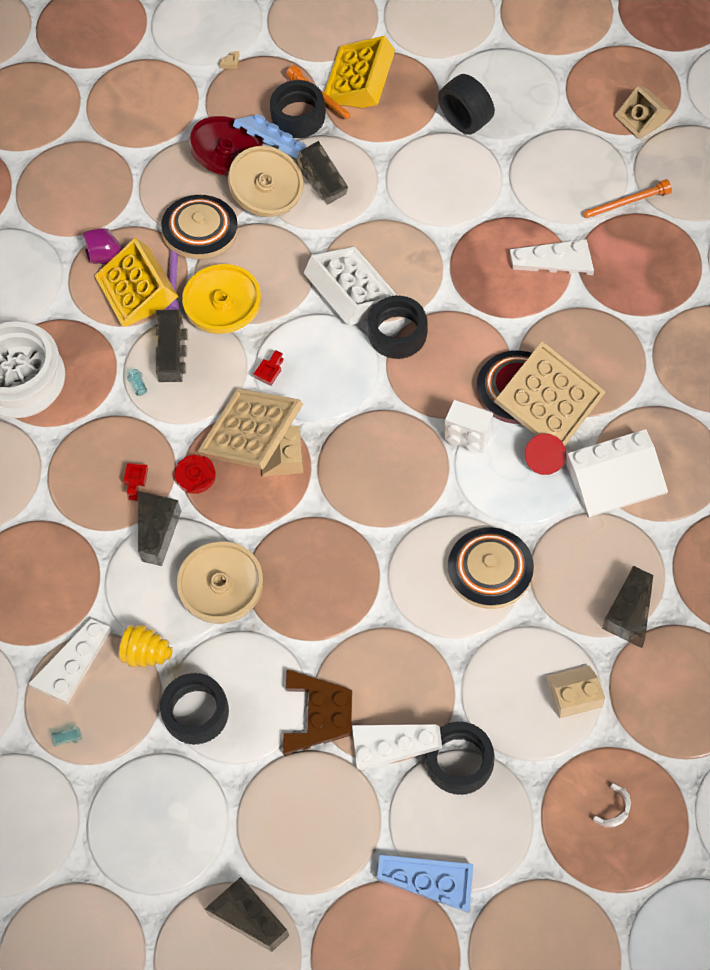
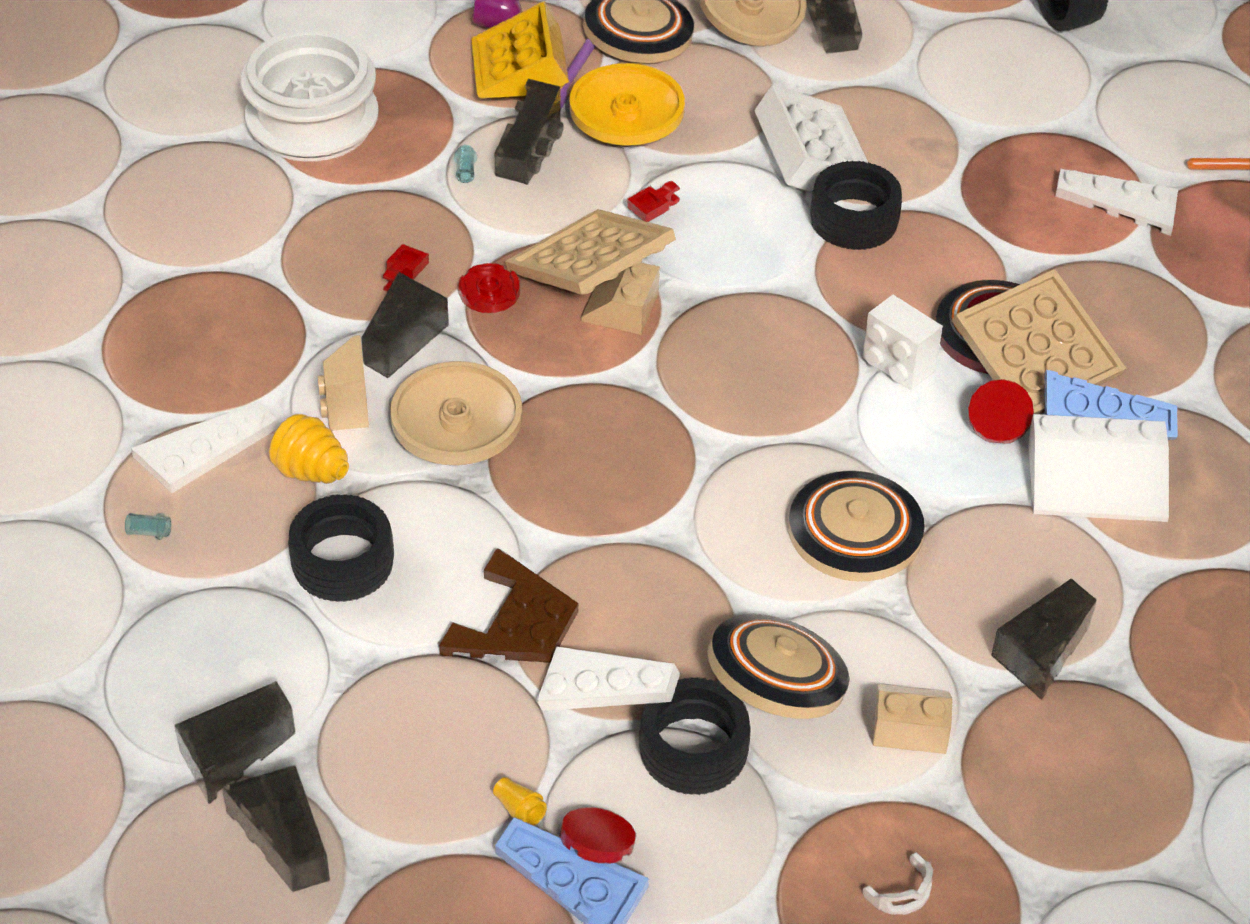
camera: 15 degrees right, 15 degrees down
none -> clear smoke wedge [174,681,296,804]
none -> tan slope [318,335,369,431]
none -> yellow cone [493,777,547,826]
none -> red tile [560,808,636,863]
none -> dish [708,614,850,719]
none -> light blue wing [1045,370,1178,440]

